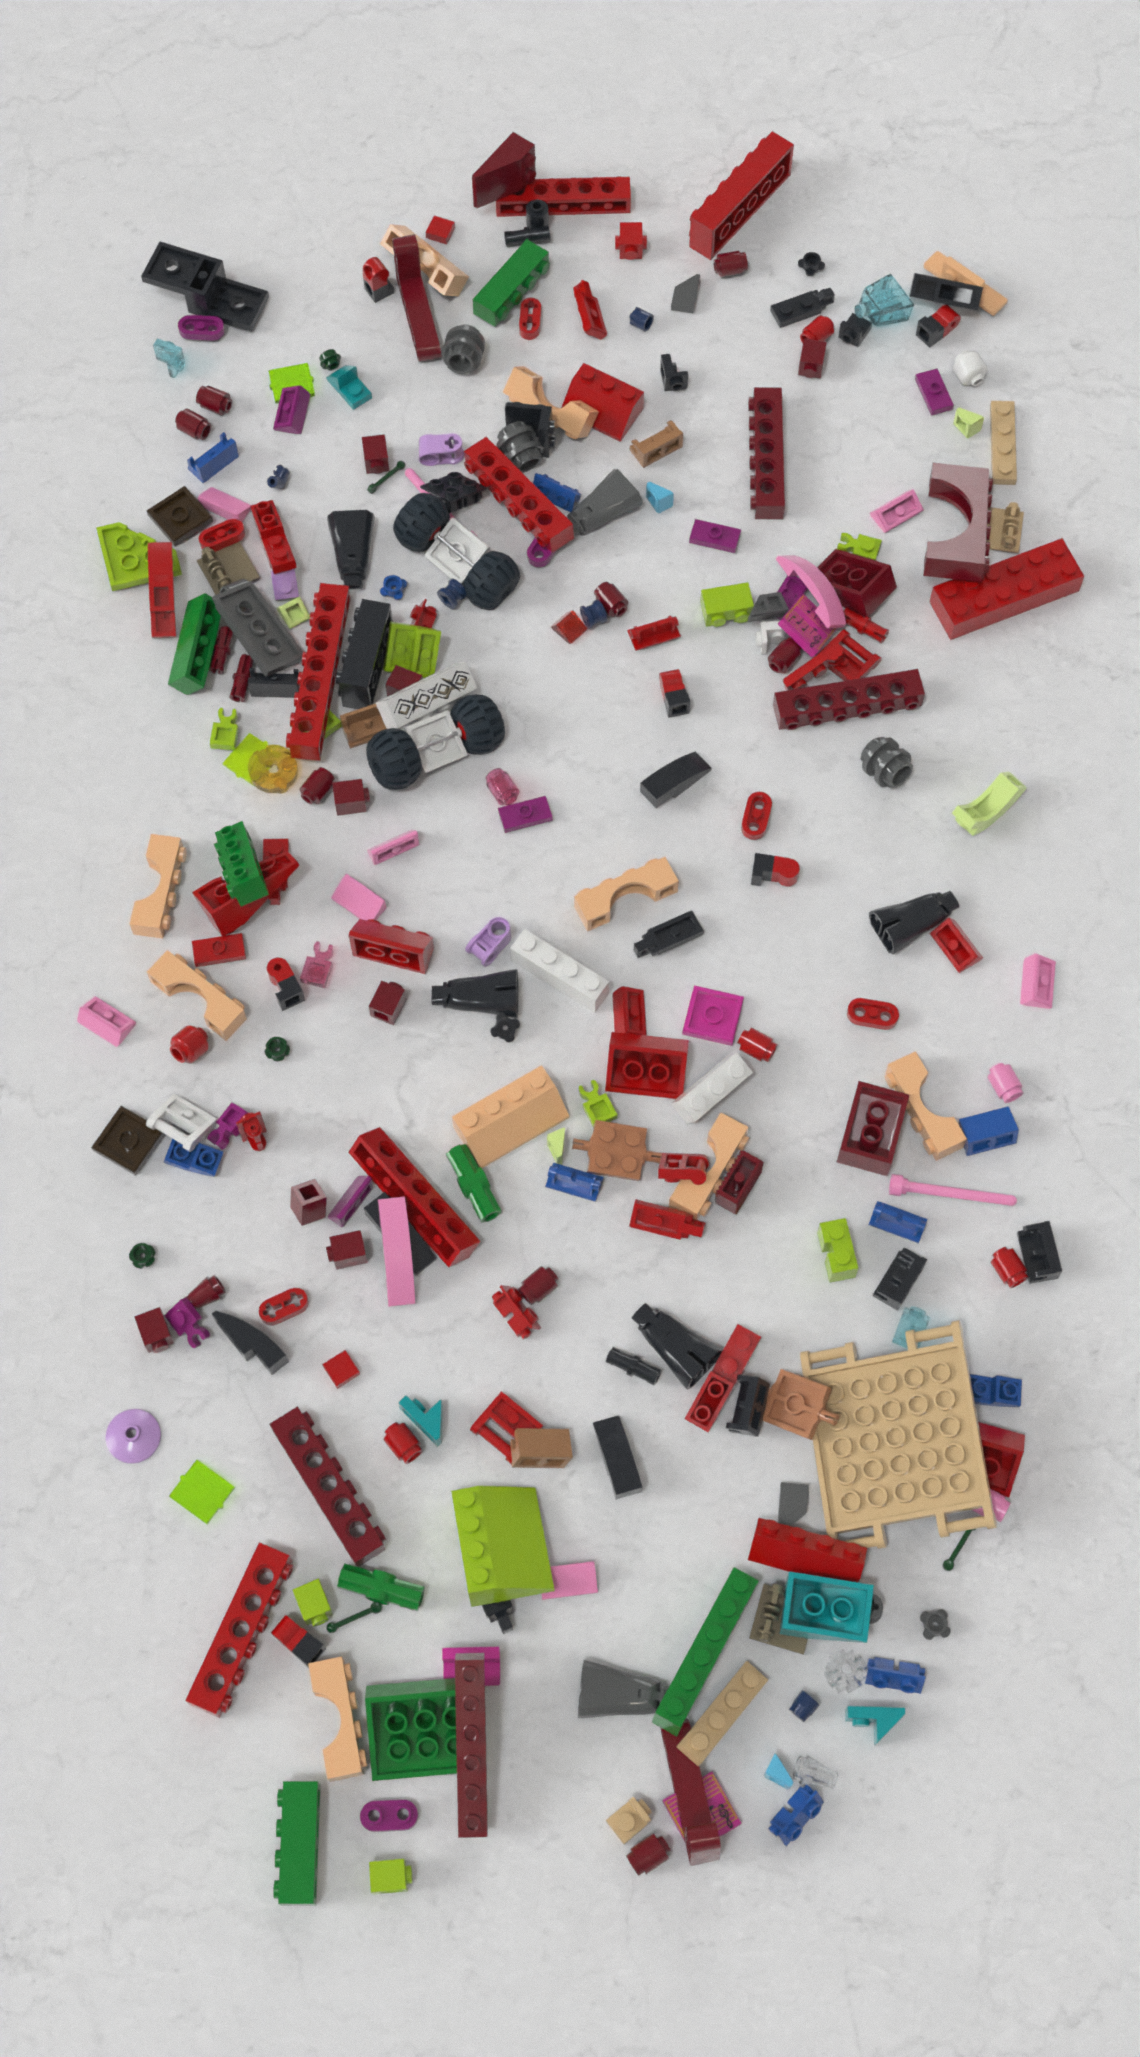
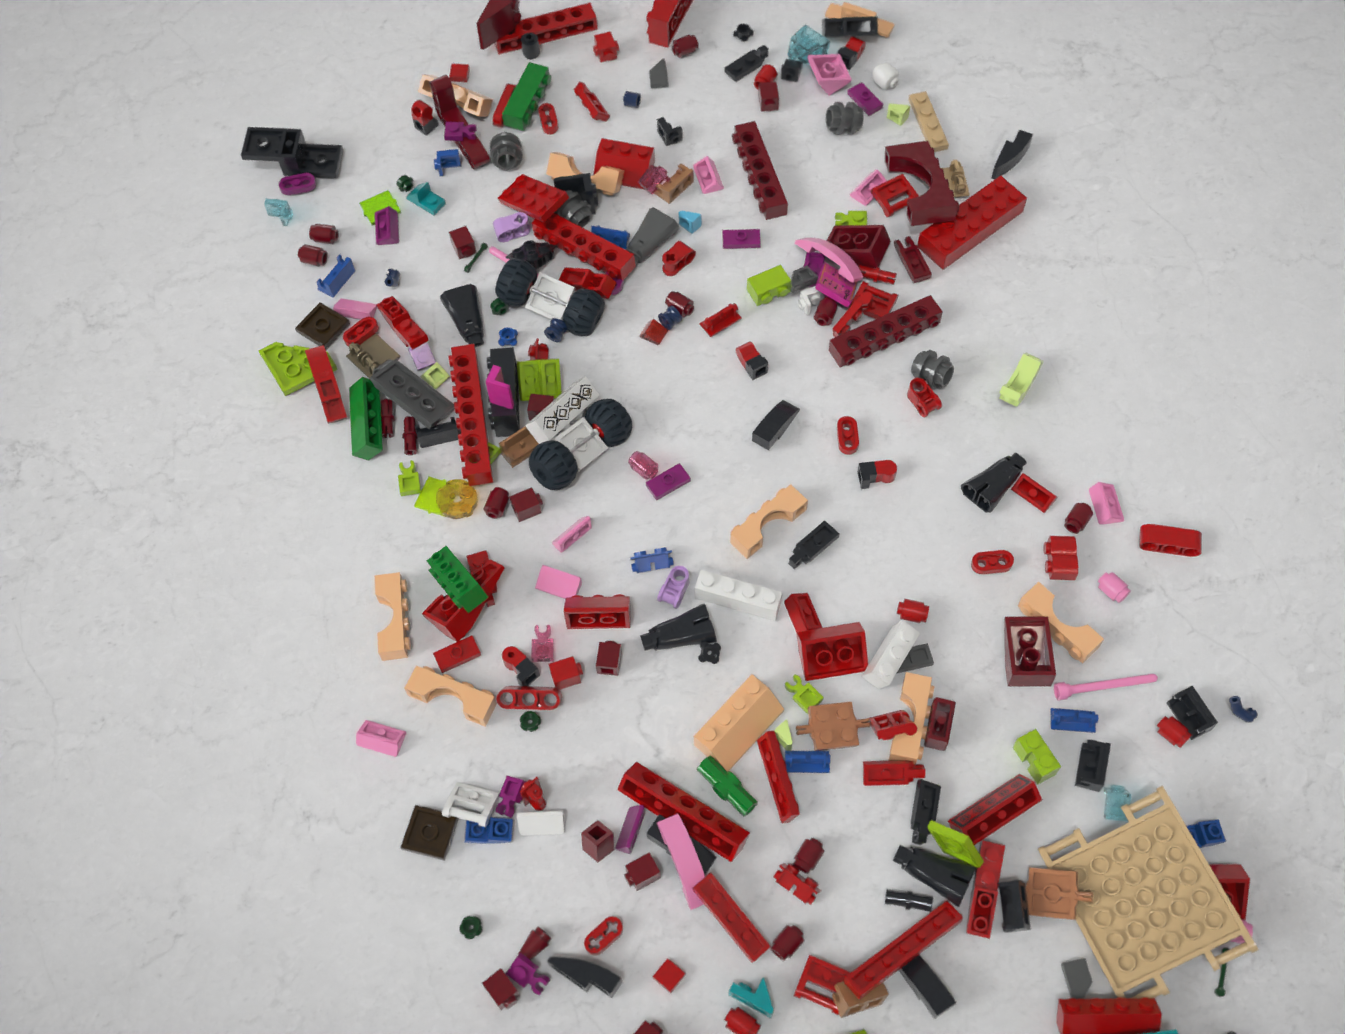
camera: 15 degrees left, 5 degrees down
red head [170,1025,209,1064] -> none
black pin [504,225,551,247] -> none
dark pink tile [682,985,744,1046] -> none
blue hinge [958,1106,1019,1156] -> none
none -> blue bracket [434,149,461,176]
none -> magenta plate [444,122,477,141]
none -> dark pink panel [485,365,514,409]
none -> dark green plate [490,298,508,315]
none -> red beam [493,83,517,128]
none -> red beam [496,686,562,710]
none -> red plate [497,174,569,222]
none -> white slope [517,811,565,836]
none -> red brick [548,656,583,690]
none -> red slope [558,267,617,299]
none -> blue hinge [630,547,674,573]
none -> clear pink bracket [638,165,671,195]
none -> red piece [662,241,696,276]
none -> red plate [692,872,771,963]
none -> bright pink slope [693,156,724,194]
none -> red plate [757,731,800,824]
none -> dark red brick [770,925,804,961]
none -> bright pink slope [807,54,852,96]
none -> dark grey piece [826,102,864,134]
none -> red plate [843,901,963,1000]
none -> red plate [871,173,919,217]
none -> dark red hinge [894,236,932,283]
none -> dark grey tile [896,643,934,674]
none -> red piece [907,378,942,417]
none -> black hinge [911,779,941,845]
none -> lime plate [927,820,984,868]
none -> red brick [948,774,1042,845]
none -> black slope [991,130,1033,179]
none -> red brick [1044,536,1078,580]
none -> dark red brick [1064,503,1093,534]
none -> red beam [1139,524,1202,557]
none -> dark blue arm [1229,696,1258,723]

